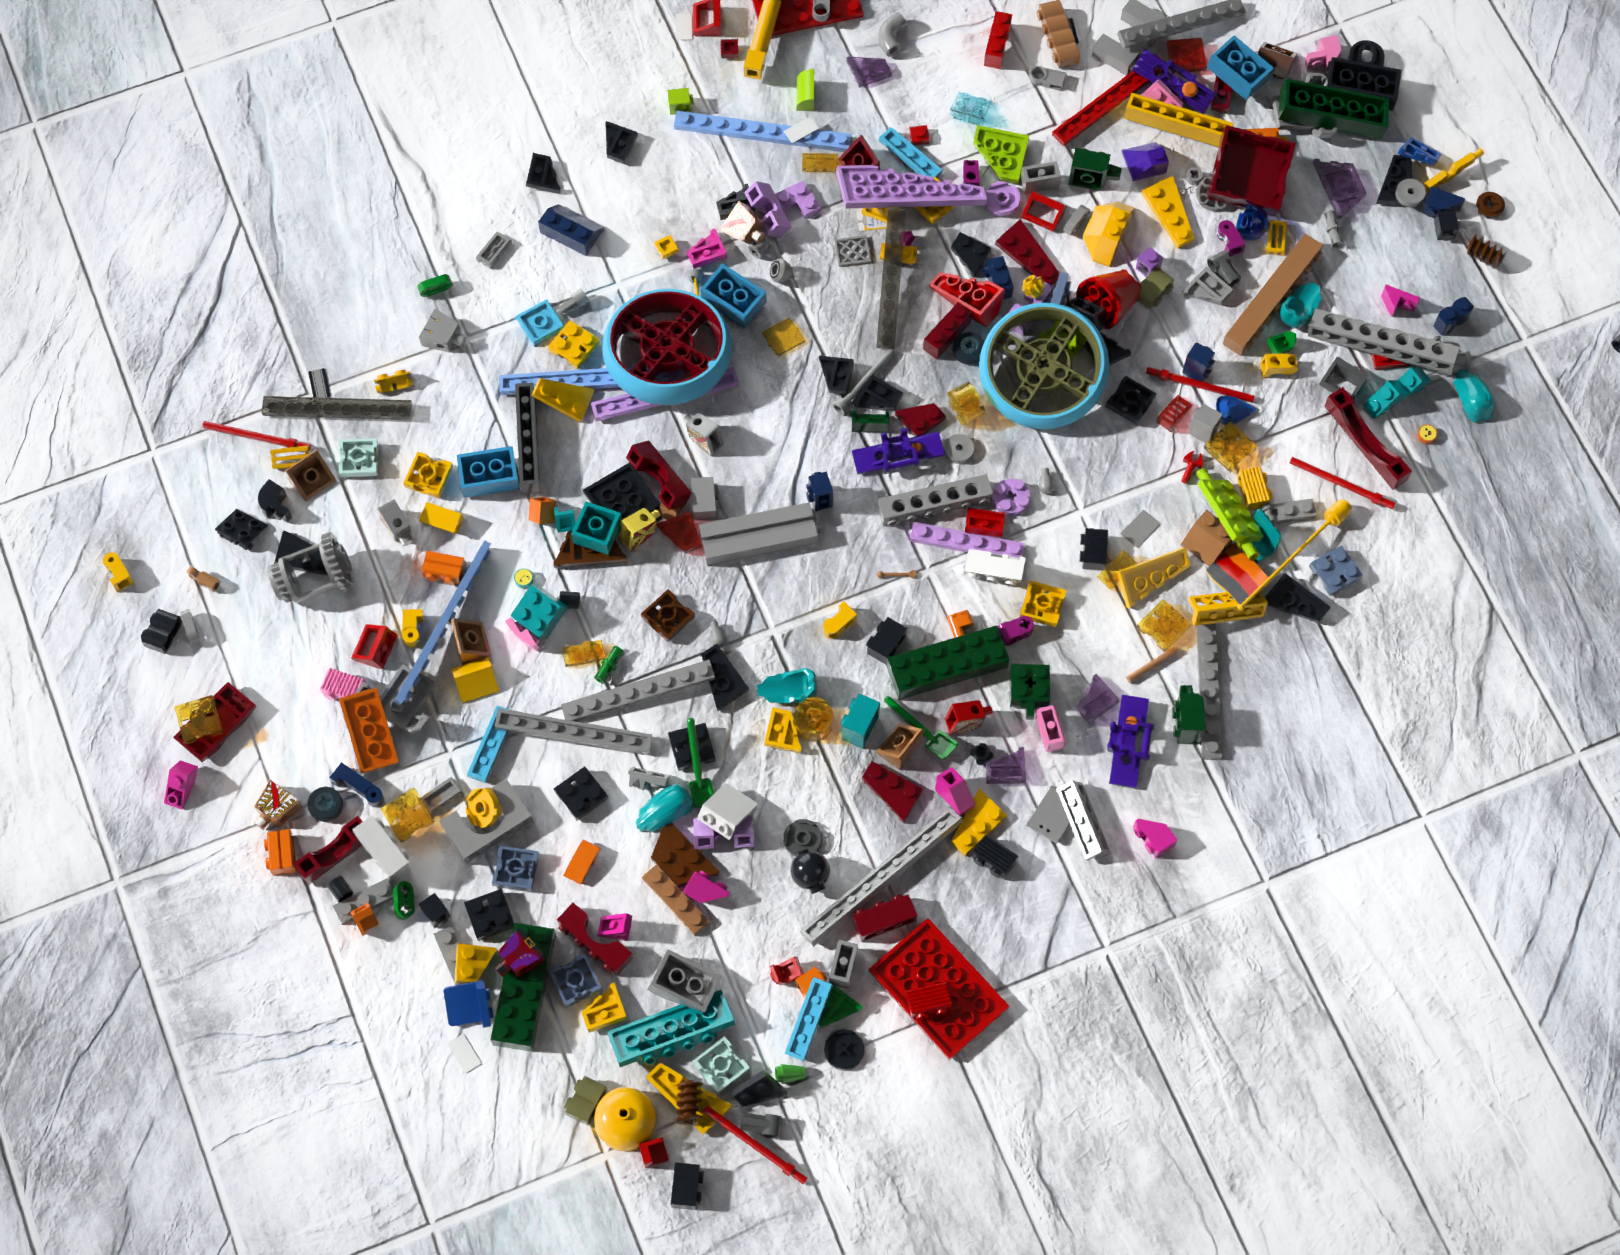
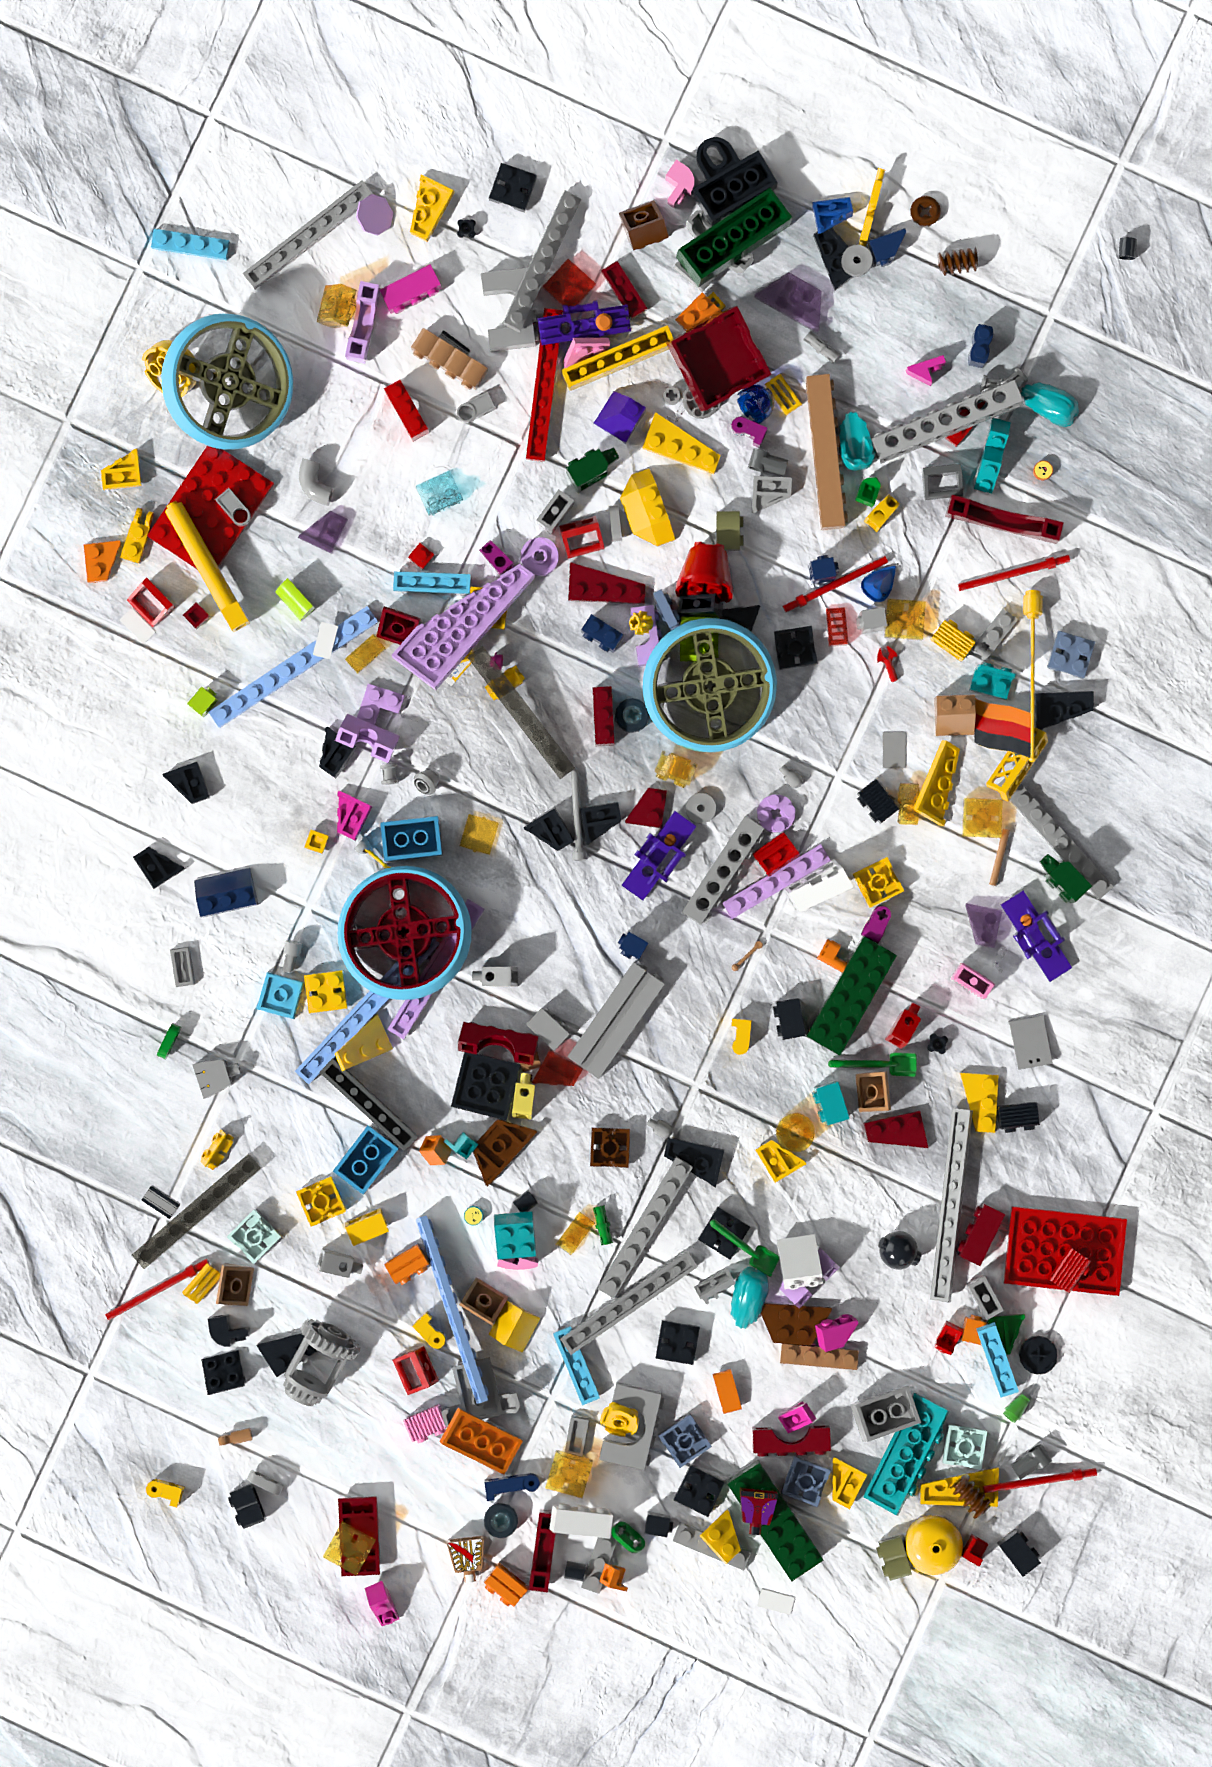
camera: 40 degrees left, 20 degrees up
blue bracket [443,980,494,1028] -> none
teal brick [571,501,622,555] -> none
torso [720,201,765,245] -> none
black wing [731,1070,787,1107] -> none
teal hair [756,668,817,704] -> none
dark grey tile [783,819,822,857] -> none
light grey window [834,235,871,267] -> none
dark green hinge [852,410,889,433] -> none
red wedge [929,272,1005,328] -> none
dark pink slope [935,767,975,816] -> none
black wing [951,232,991,277] -> none
lime plate [973,125,1029,184] -> none
clear purple wing [985,747,1026,784] -> none
dark green hinge [1009,664,1050,720] -> none
fence [1056,780,1111,861] -> none
dark pink slope [1133,818,1178,858] -> none
medium lavender brick [1135,247,1164,277] -> none
lime plate [1196,468,1264,561] -> none
dark azure brick [1207,35,1274,101] -> none
black brick [1434,211,1459,241] -> none

